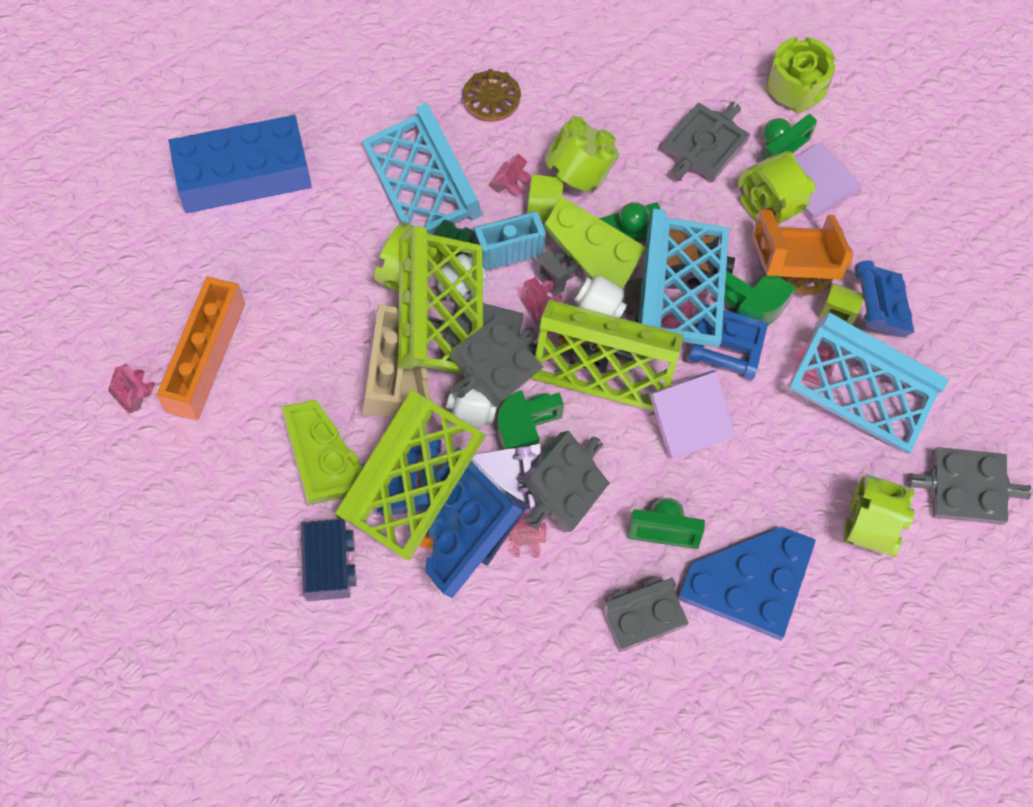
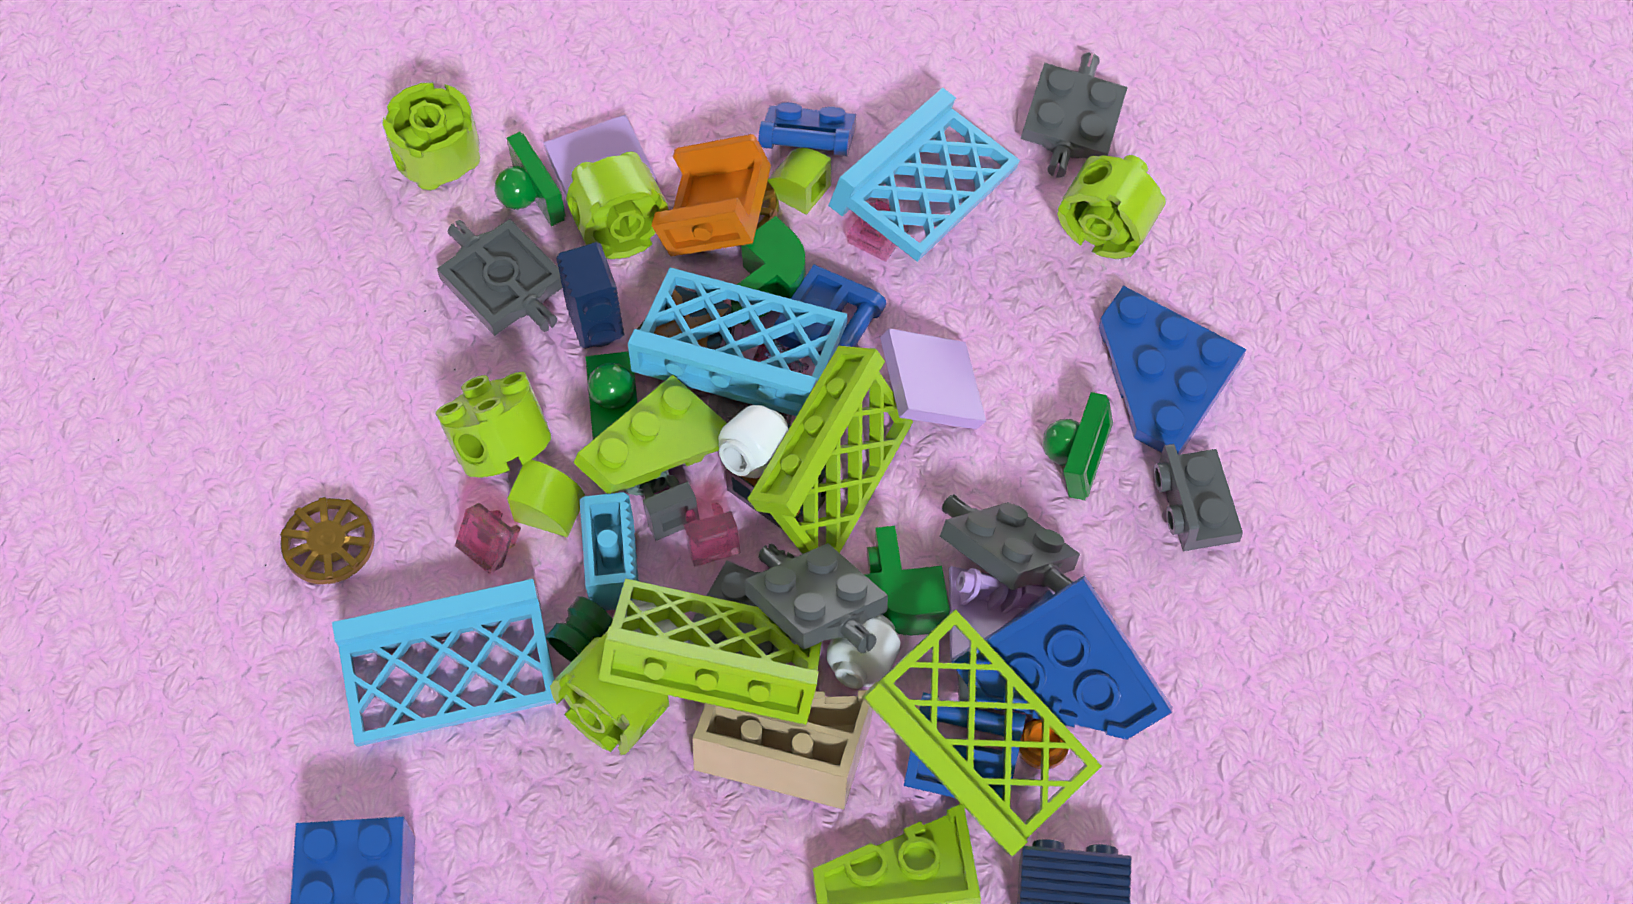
camera: 75 degrees left, 5 degrees down
none -> dark blue brick [556,242,625,349]

